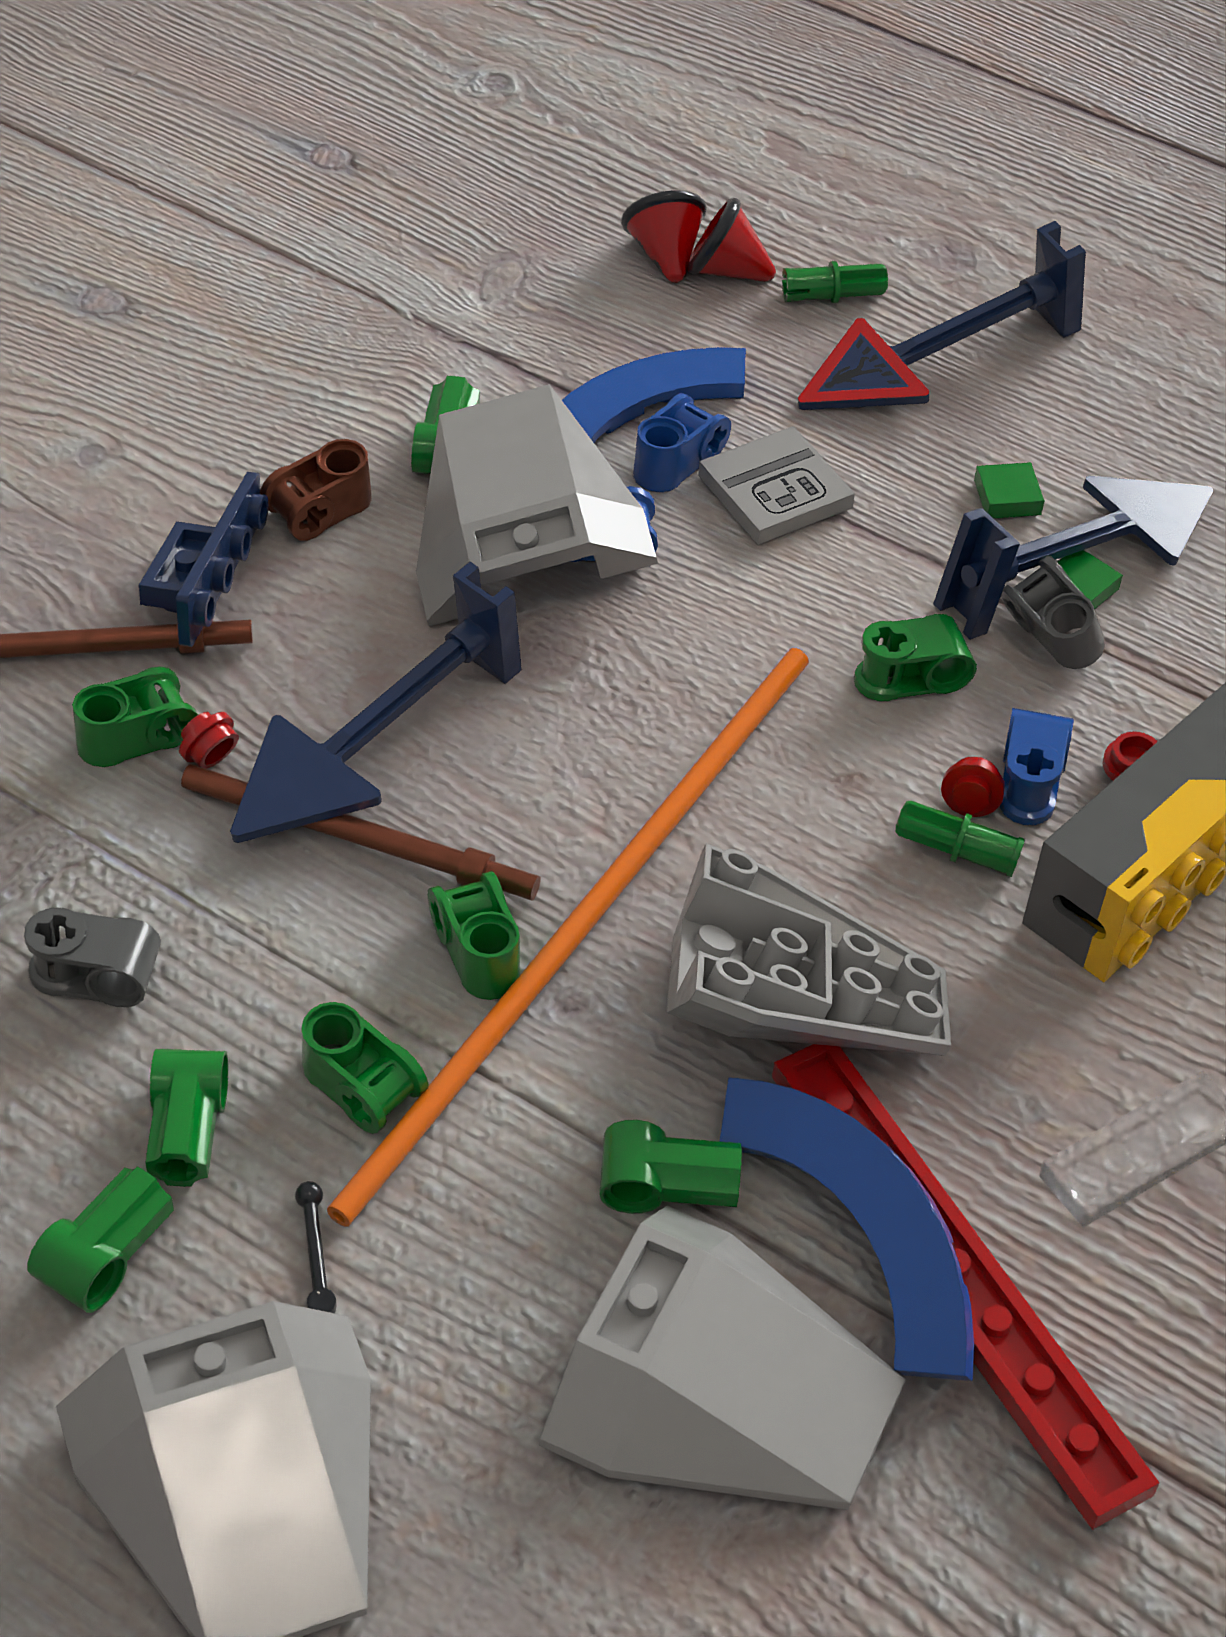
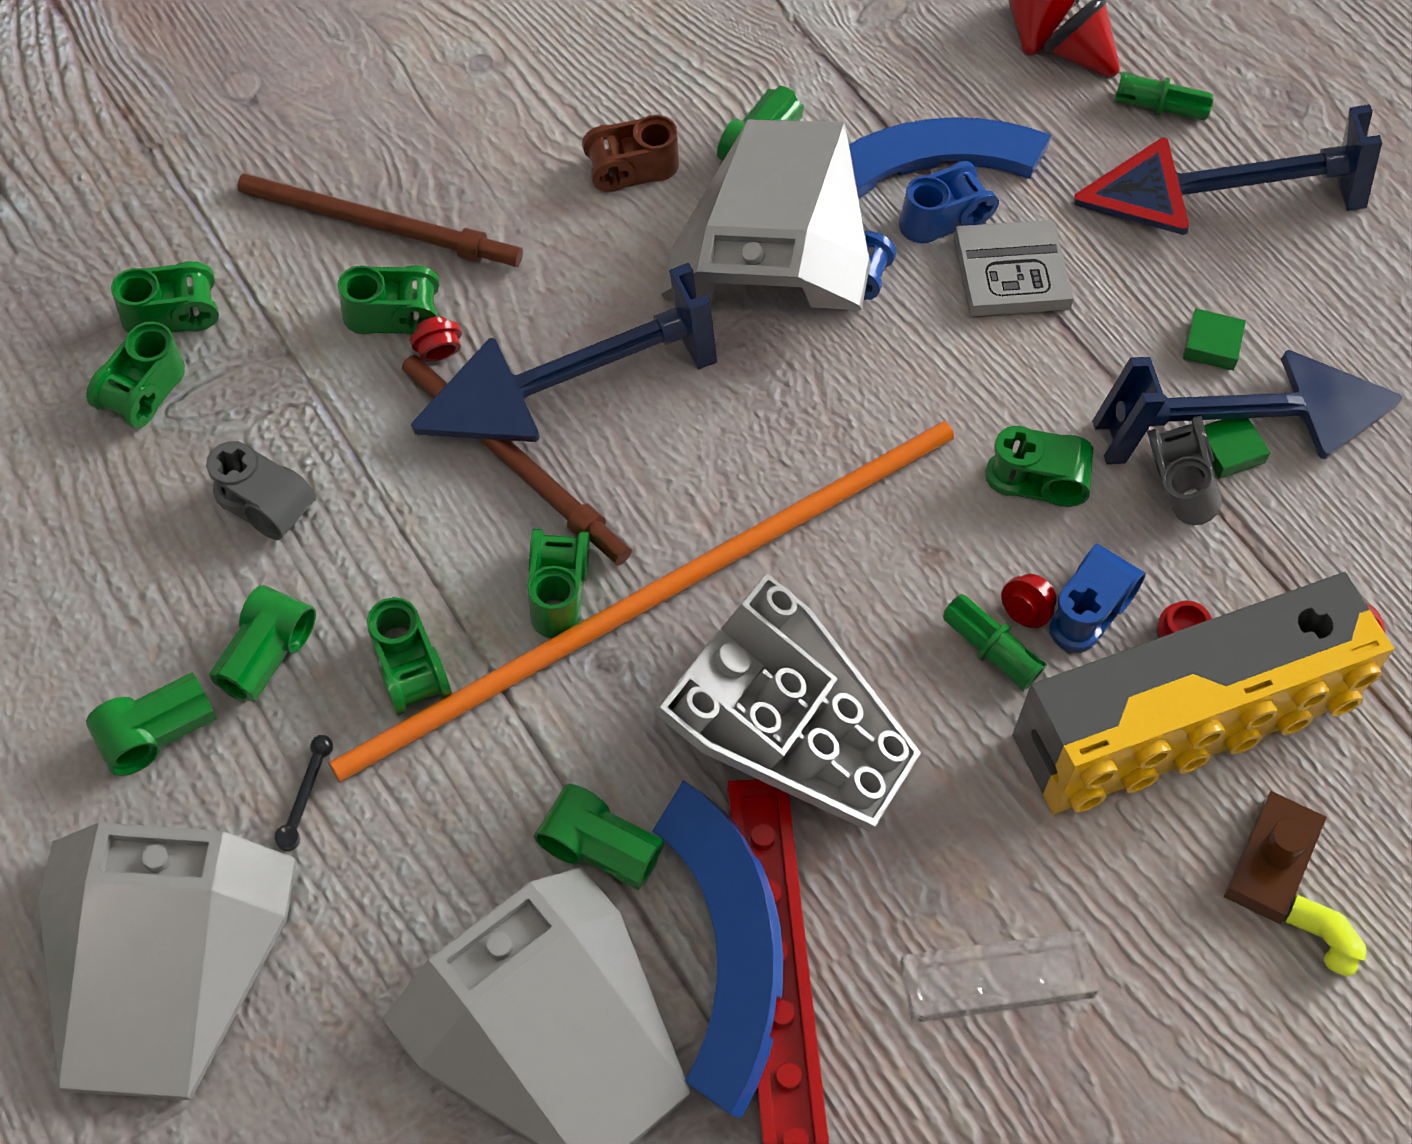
camera: 25 degrees right, 10 degrees up
dark blue bracket [139,471,269,647] -> none

